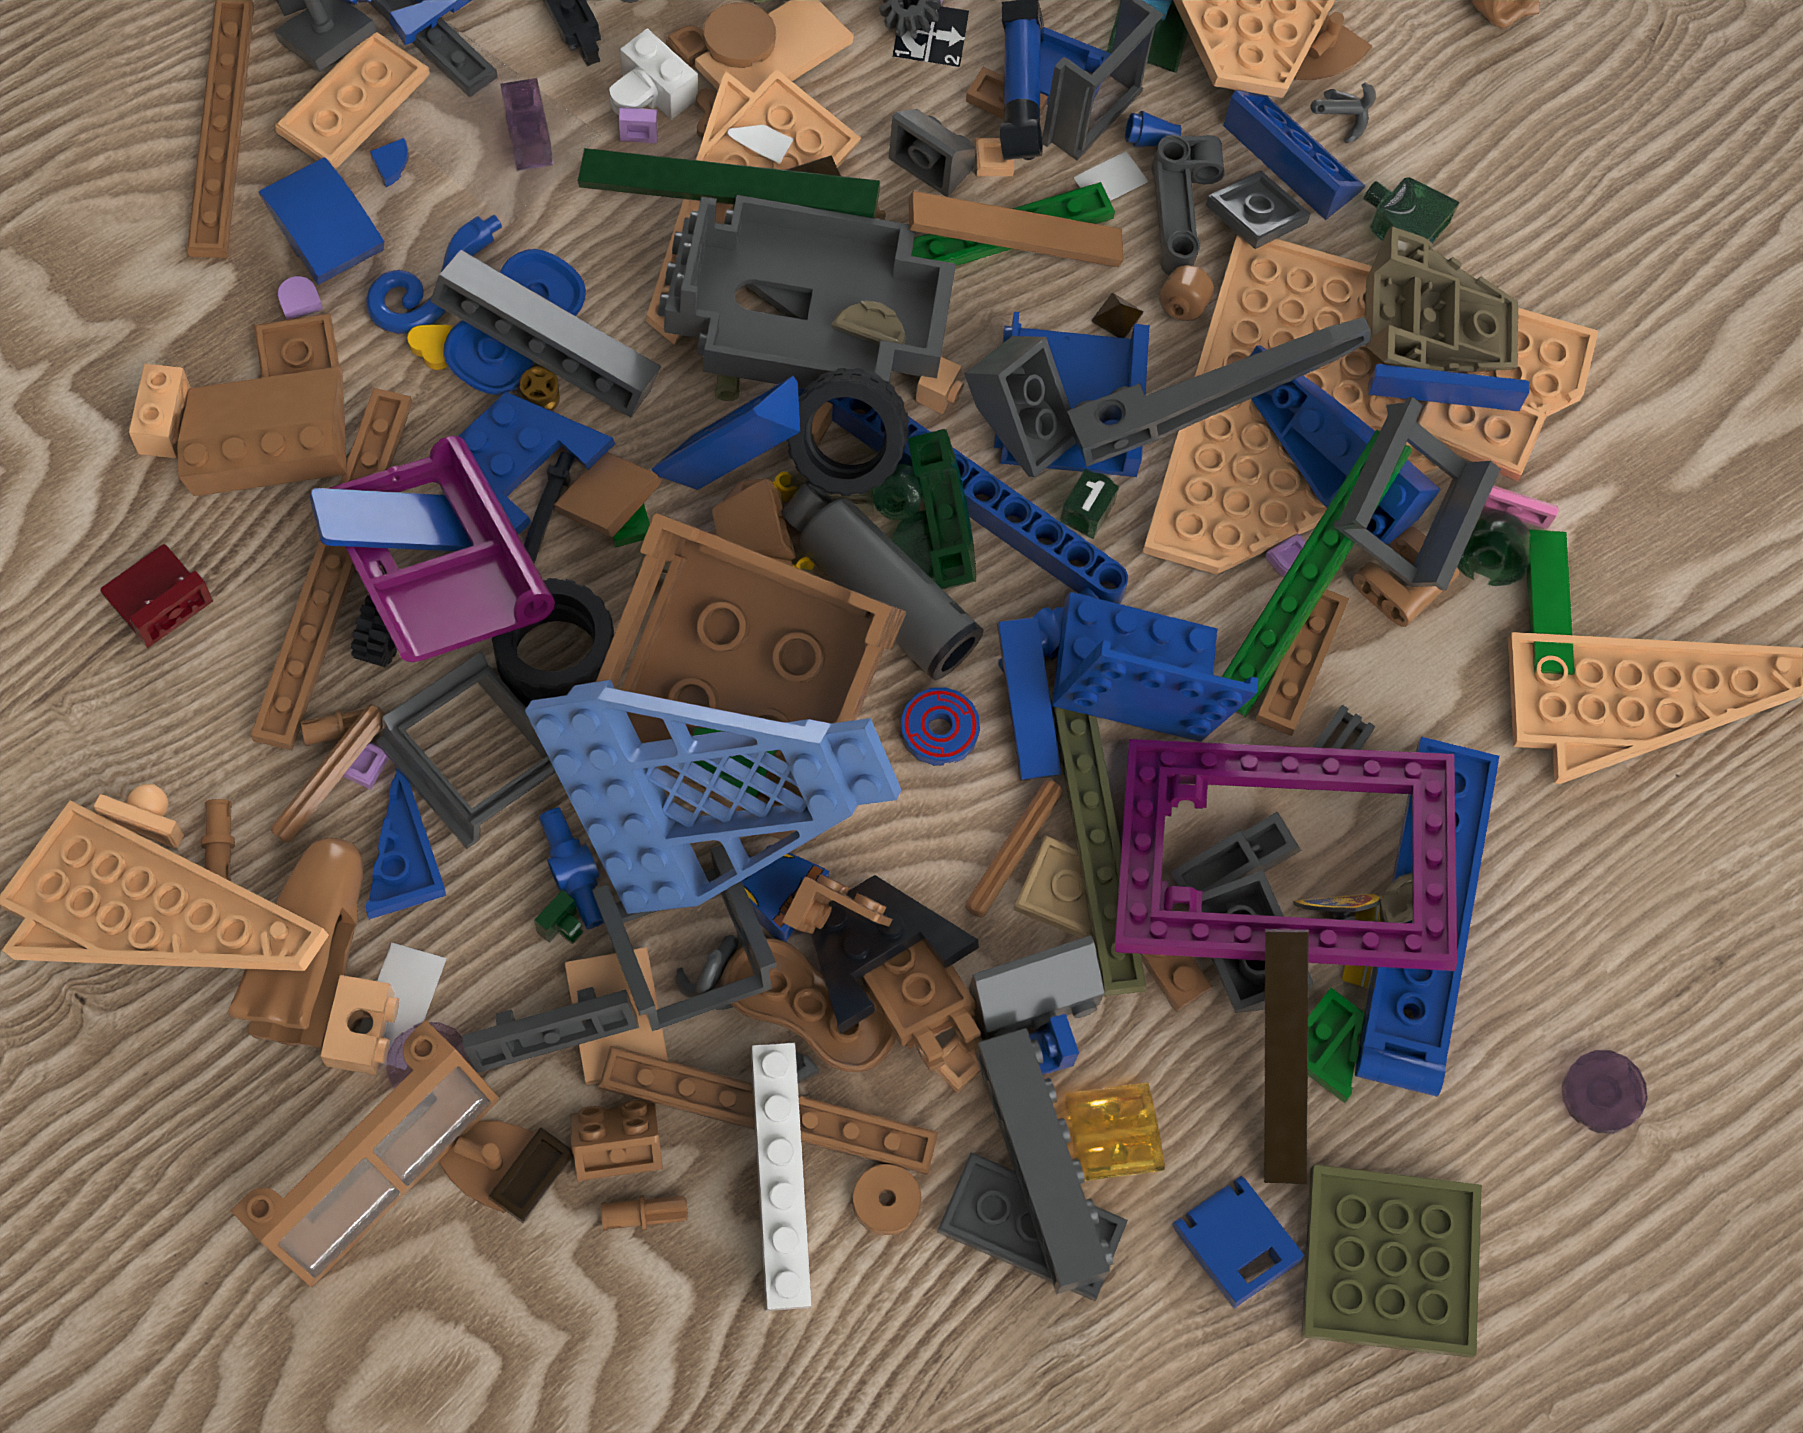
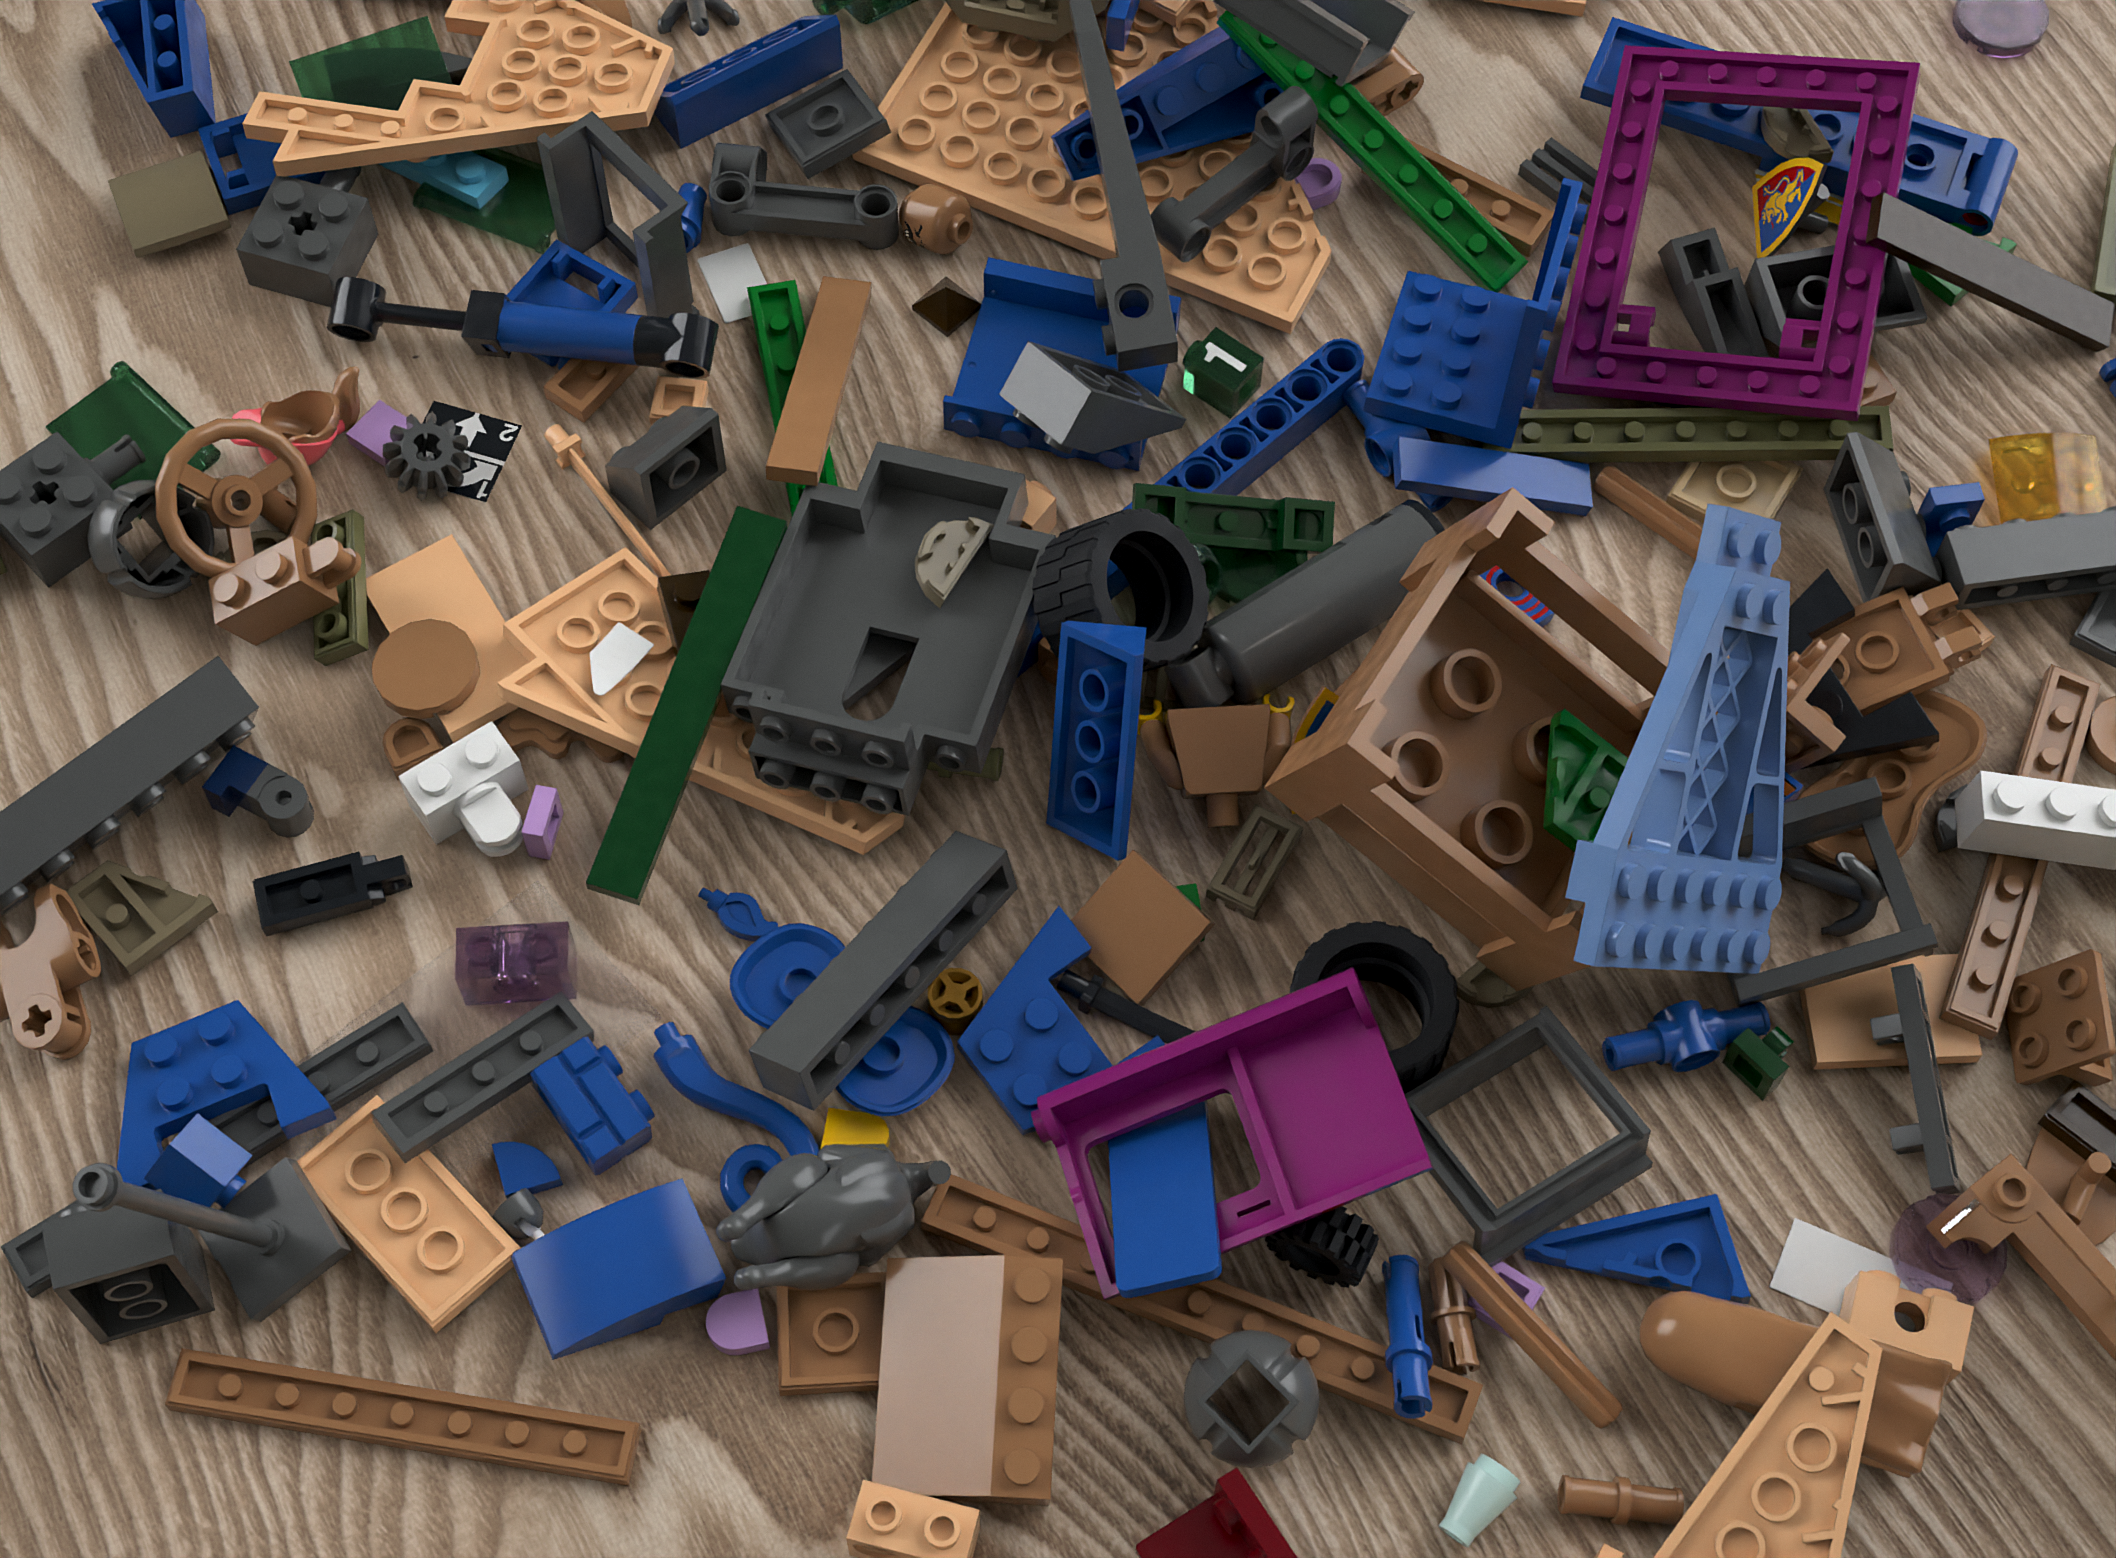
camera: 75 degrees left, 5 degrees down
none -> dark grey plate [371,991,594,1163]
none -> dark grey hinge [492,1188,545,1240]
none -> blue brick [530,1036,655,1176]
none -> light nougat sword [544,424,671,577]
none -> blue piece [698,887,778,942]
none -> dark grey piece [716,1144,951,1291]
none -> dark grey piece [1150,85,1318,262]
none -> dark grey piece [1183,1330,1320,1468]
none -> blue pin [1382,1255,1433,1419]
none -> light aqua cone [1439,1454,1520,1548]

